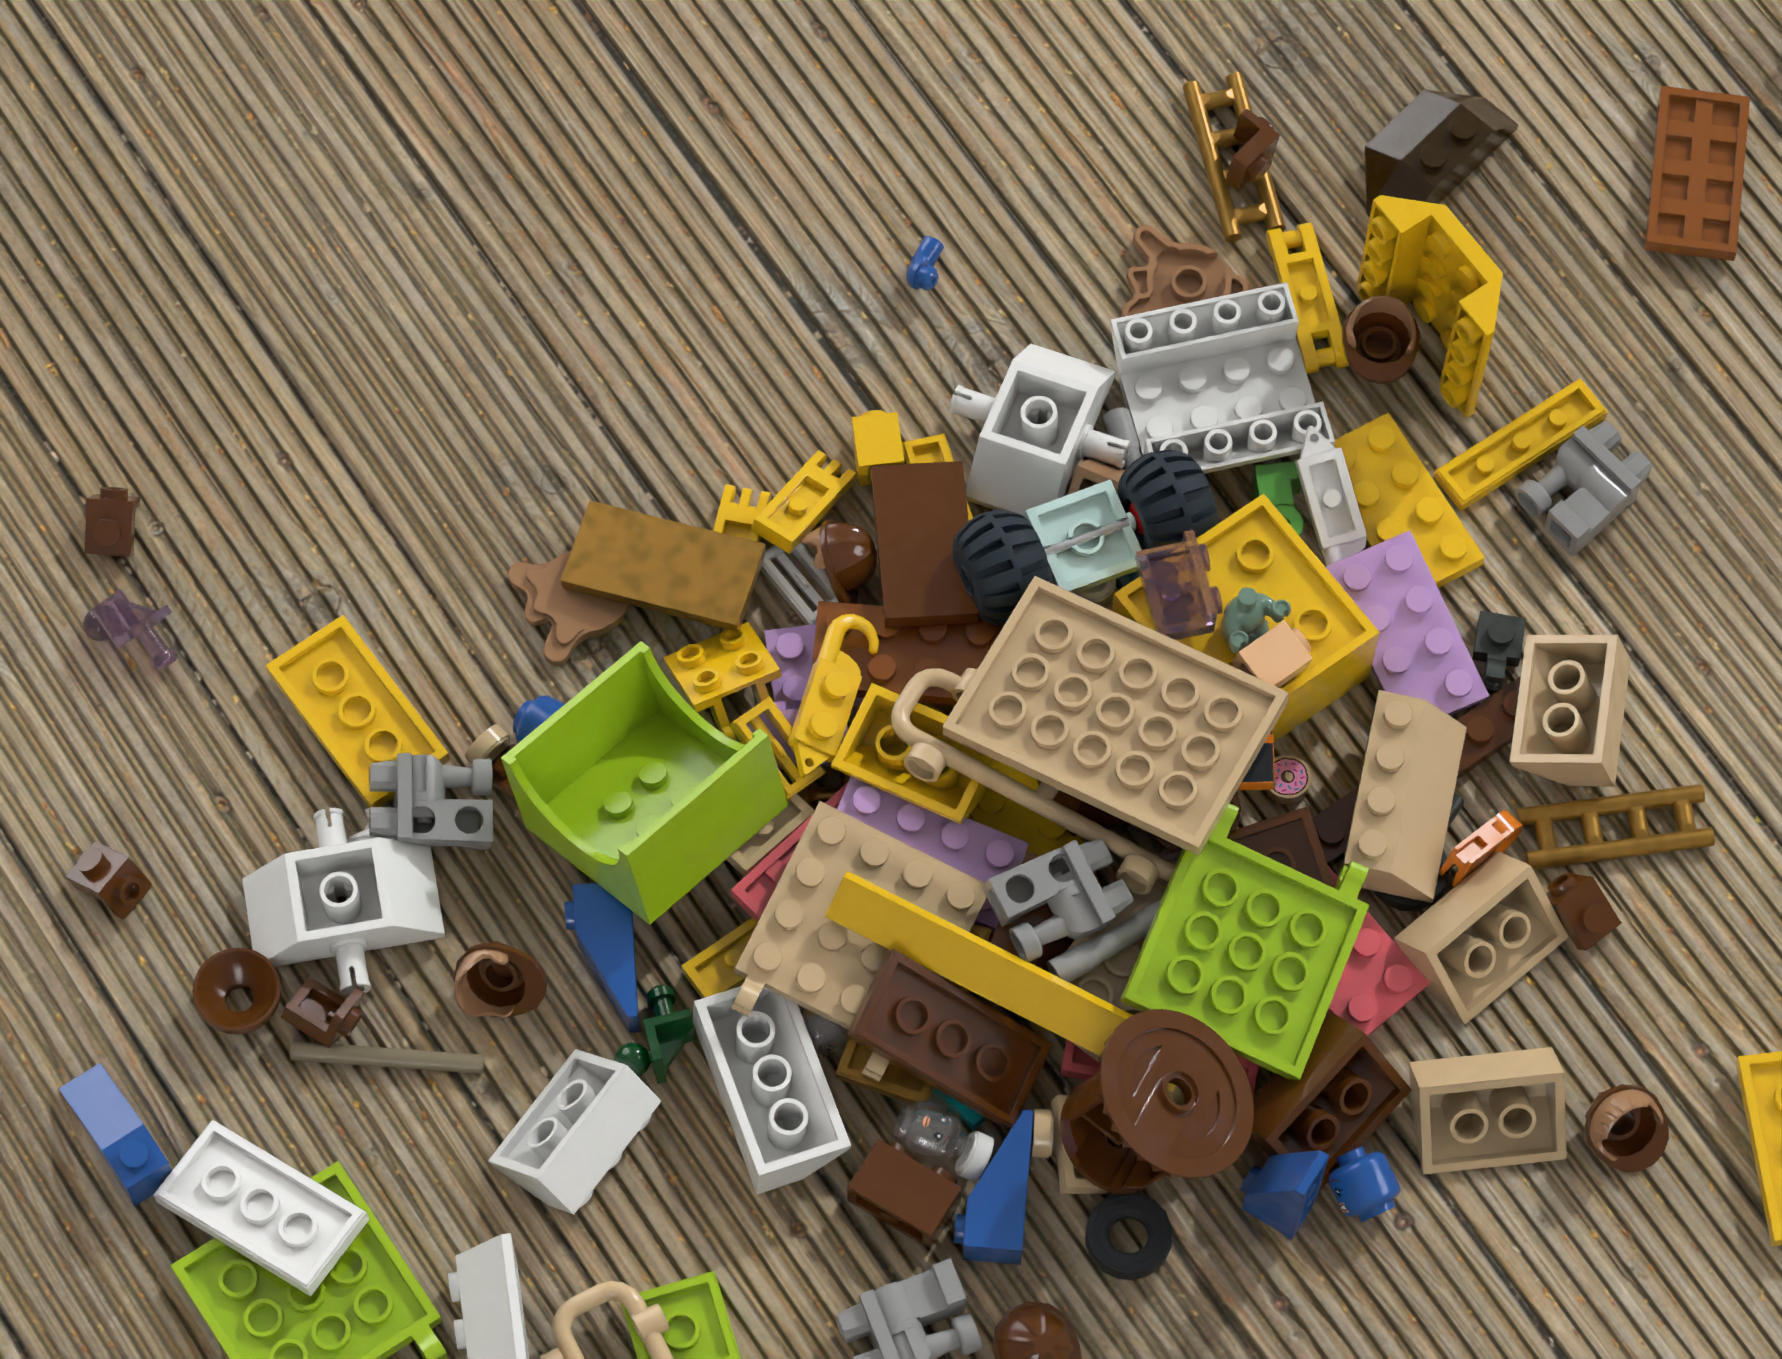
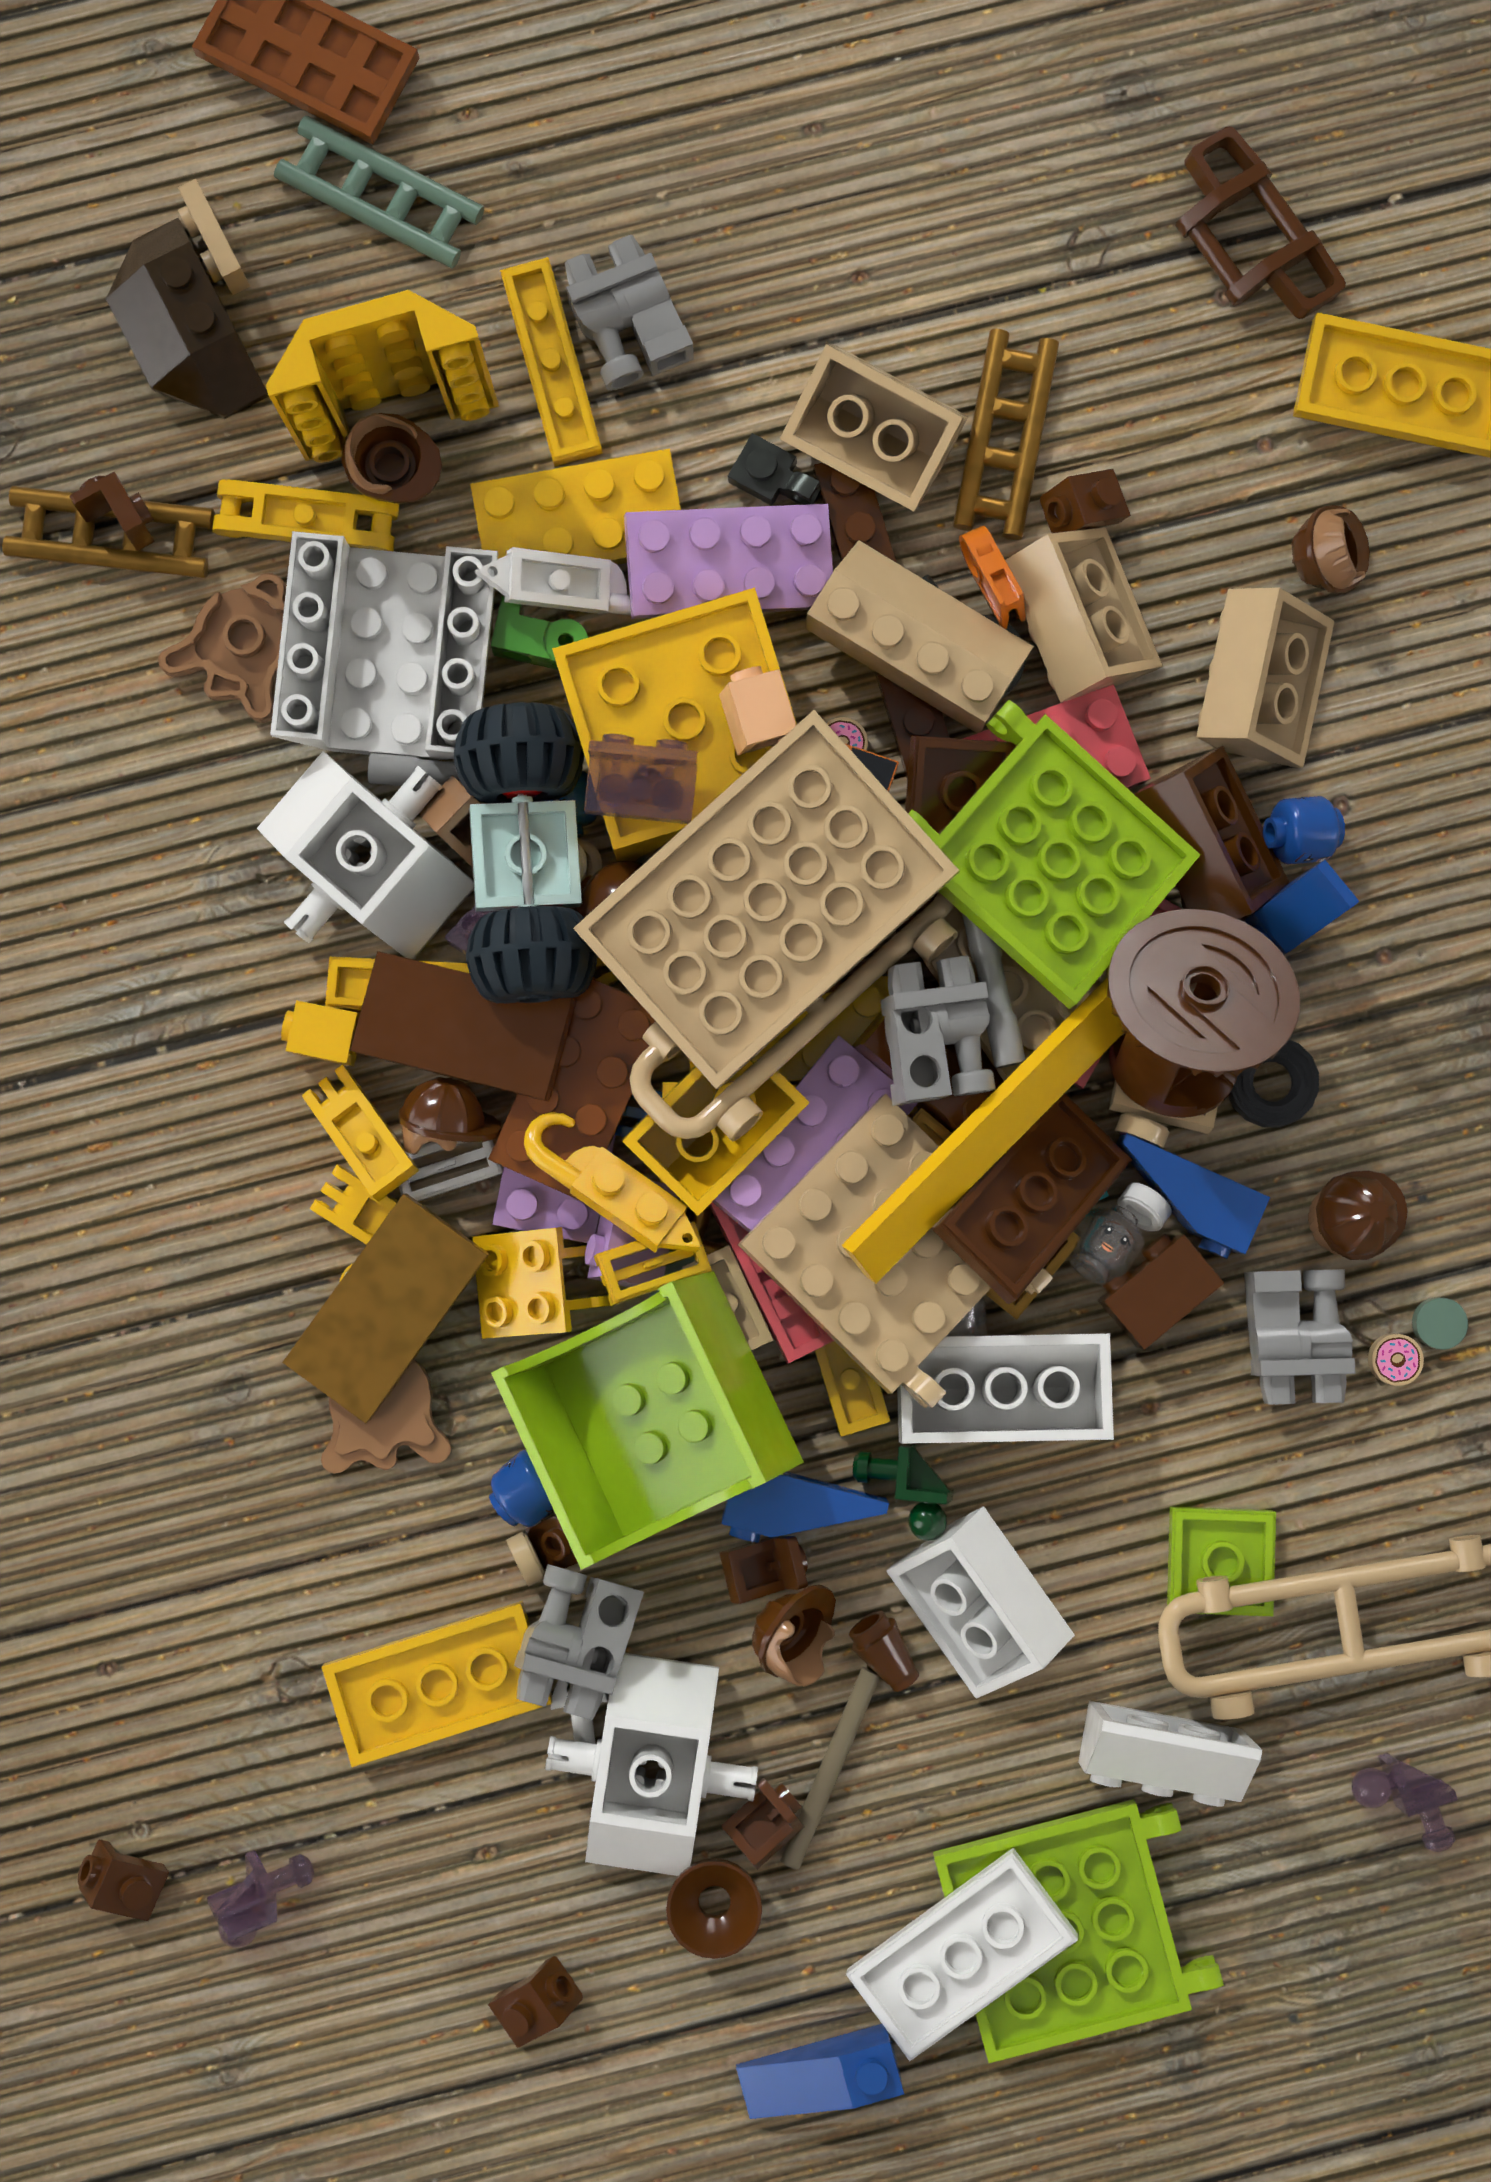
camera: 70 degrees left, 20 degrees up
blue arm [906,236,944,291] -> none
sand green piece [1221,587,1291,653] -> none
none -> tan plate [178,179,251,295]
none -> sand green bar [274,115,485,269]
none -> reddish brown bracket [719,1536,808,1604]
none -> reddish brown cone [849,1611,919,1692]

